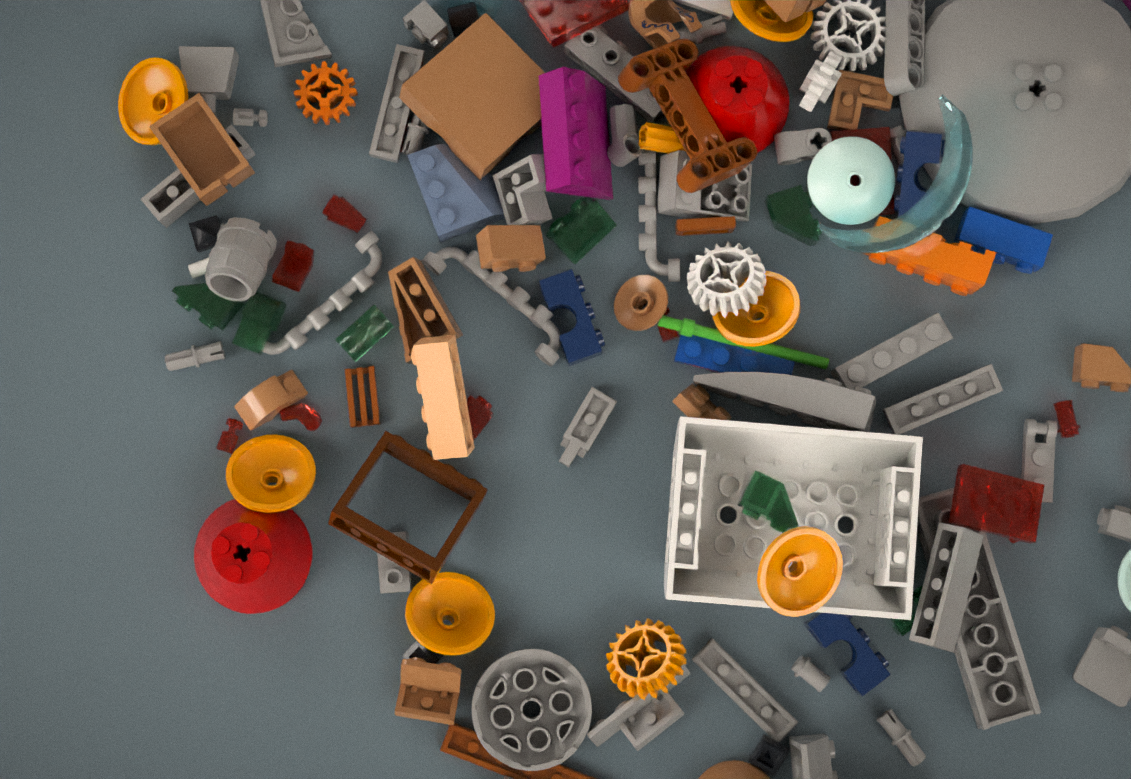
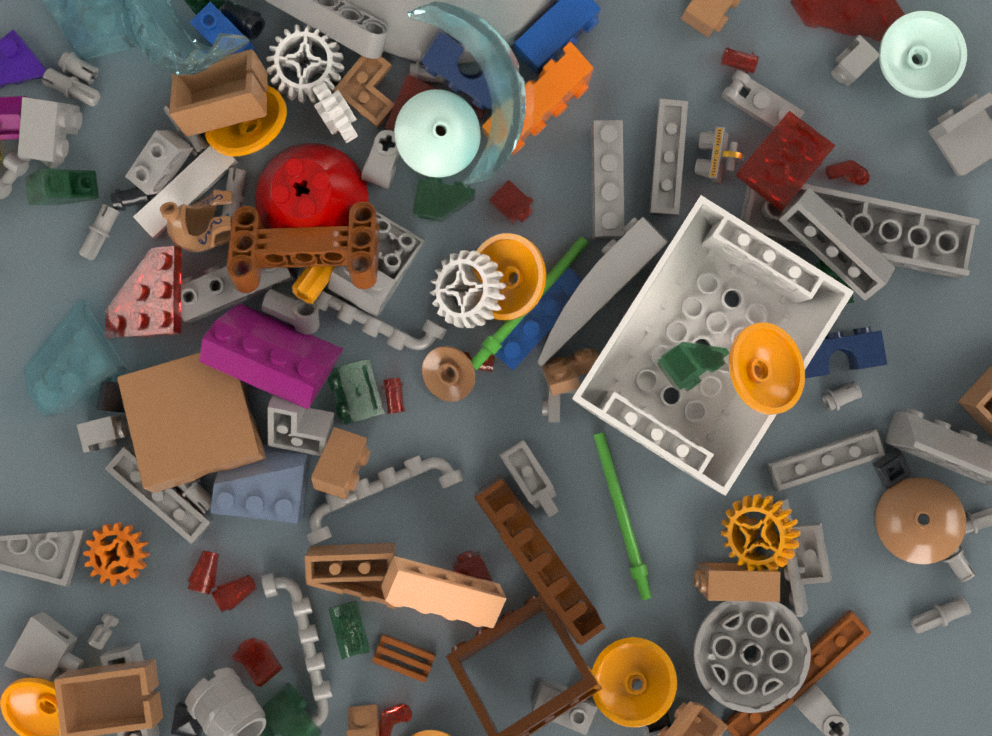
camera: 60 degrees left, 5 degrees up
dark blue arch [539,269,605,366] -> none
dark orange tile [675,216,736,236] -> none
light grey axle [876,708,926,766] -> none
none -> clear red cone [187,550,220,595]
none -> clear red pin [381,377,406,414]
none -> reddish brown window [474,474,606,645]
none -> clear red bracket [489,180,534,225]
none -> light grey bracket [542,387,578,422]
none -> bright green bar [593,432,652,600]
none -> medium nougat window [693,562,780,602]
none -> light grey hips [695,127,744,185]
none -> clear red arm [826,160,870,186]

